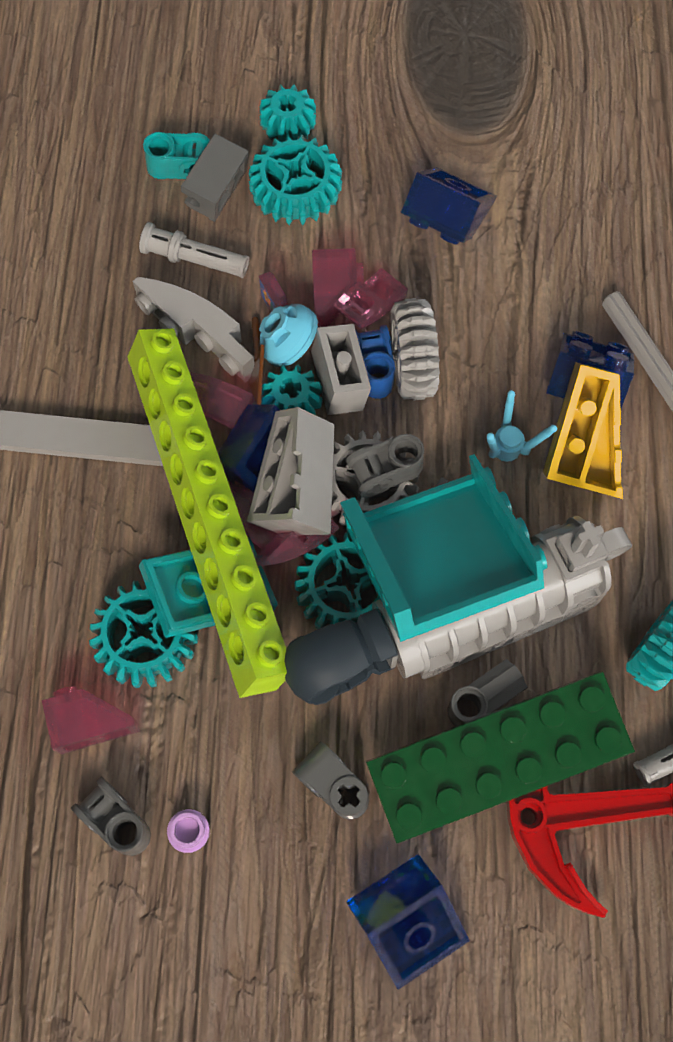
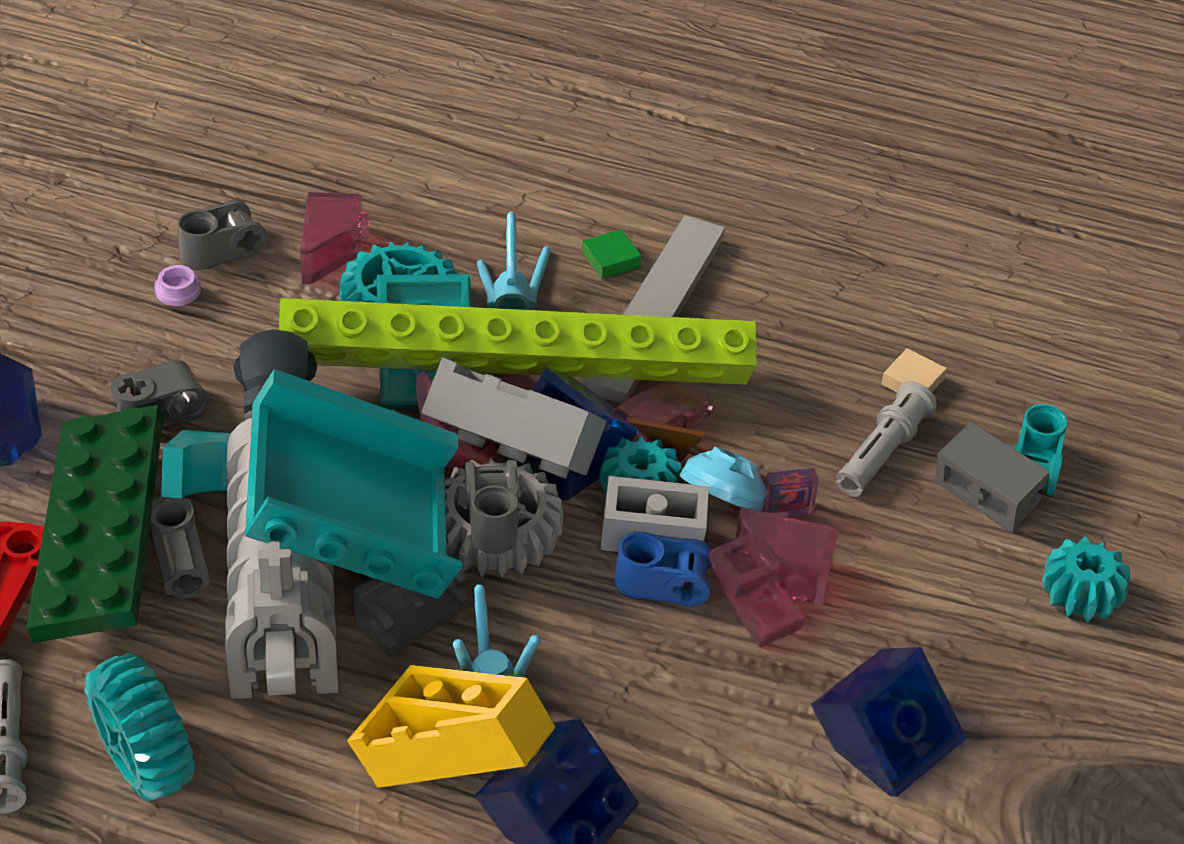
camera: 105 degrees right, 25 degrees down
light grey slope [133,277,254,383] -> none
teal gear [249,134,342,225] -> none
light grey gear [390,298,440,401] -> none
none -> teal arch [161,430,231,498]
none -> medium azure plant [477,212,551,310]
none -> green tile [582,229,642,279]
none -> tan tile [881,348,946,399]

